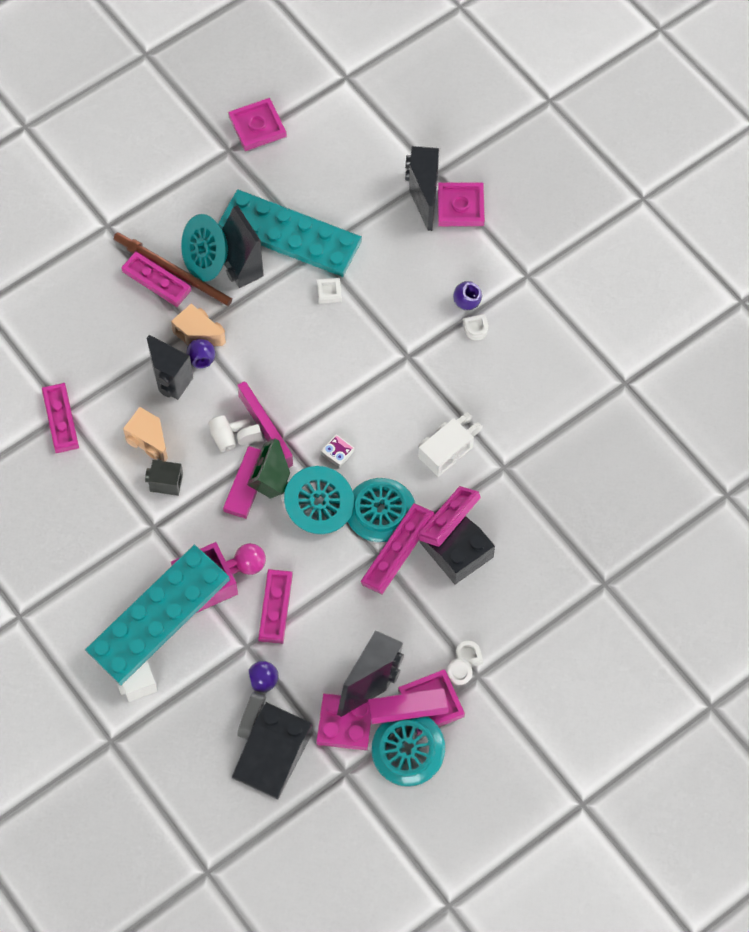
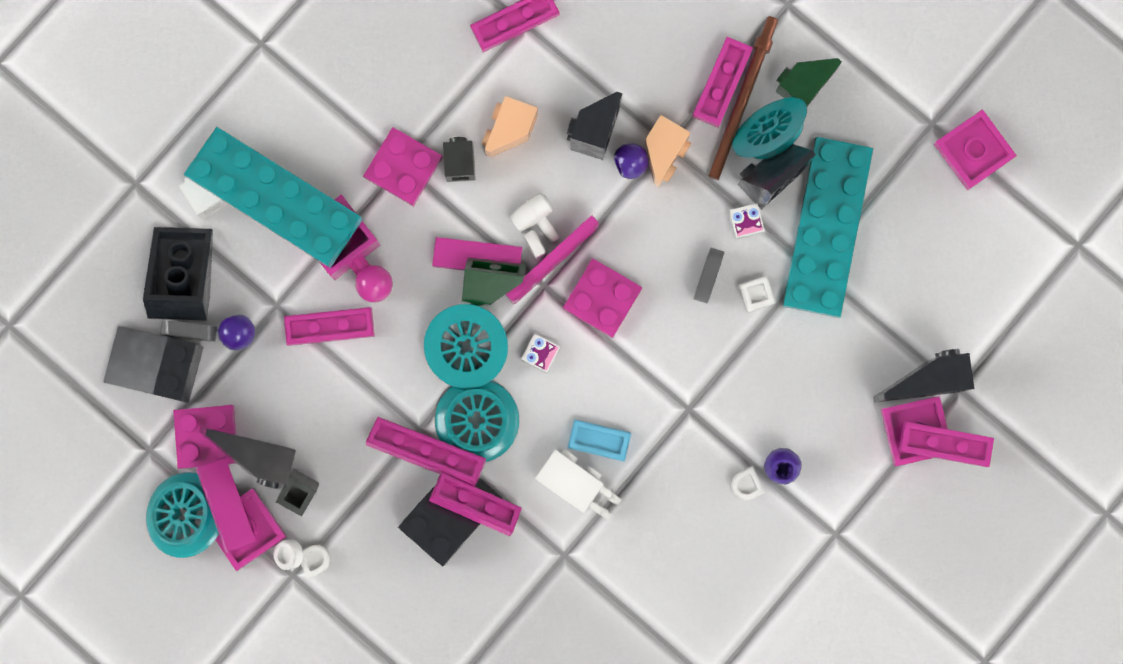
camera: 80 degrees right, 20 degrees up
none -> black slope [143,227,213,321]
none -> pearl dark grey brick [276,469,319,517]
none -> dark pink plate [363,127,443,207]
none -> dark pink plate [563,258,643,338]
none -> medium azure tile [568,419,631,462]
none -> dark grey beam [693,247,724,304]
none -> tile [729,203,765,239]
none -> dark green slope [776,58,842,107]
none -> dark pink plate [899,422,994,468]

